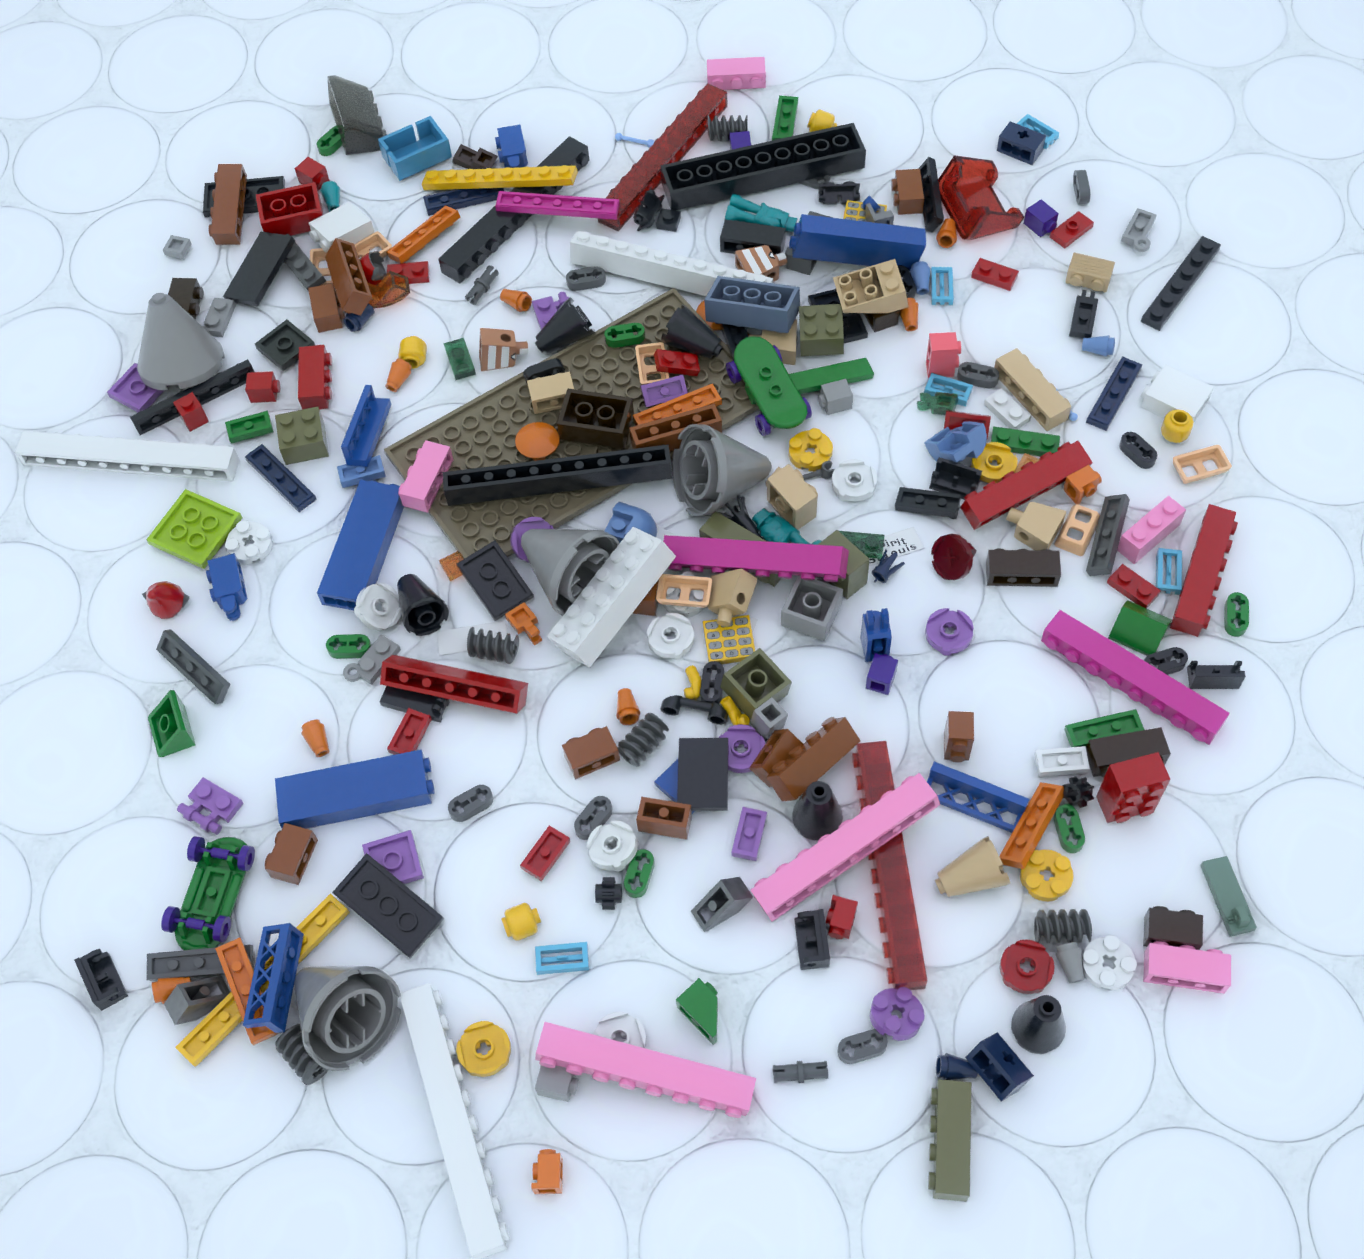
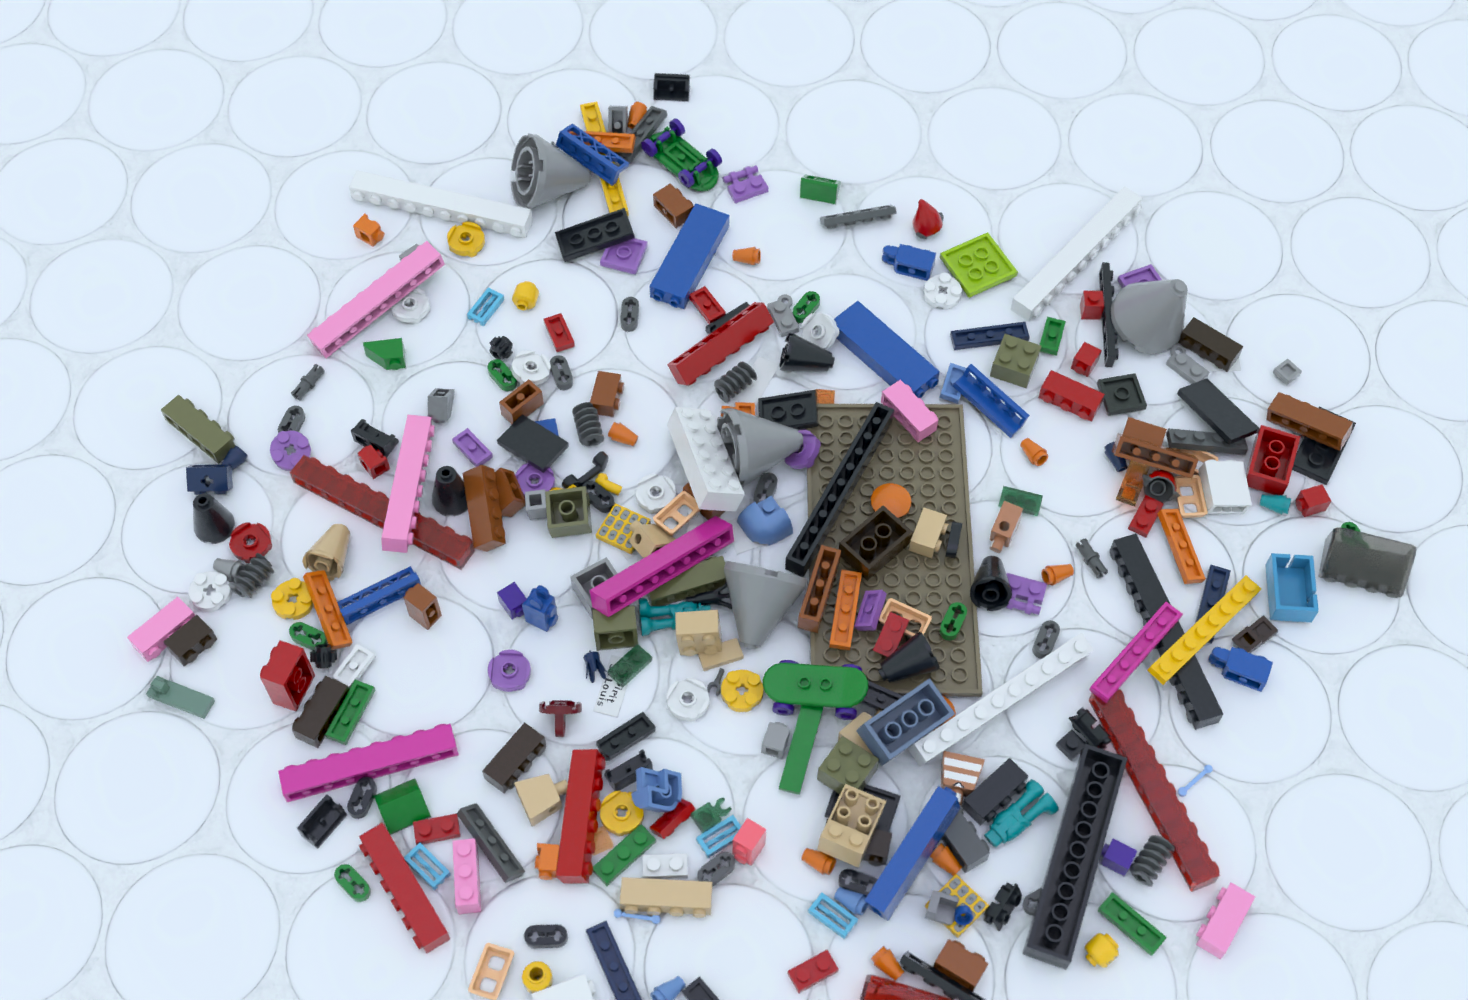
camera: 120 degrees right, 0 degrees up
yellow head [398,336,427,369] -> none
light nougat piece [1054,504,1100,556] -> none

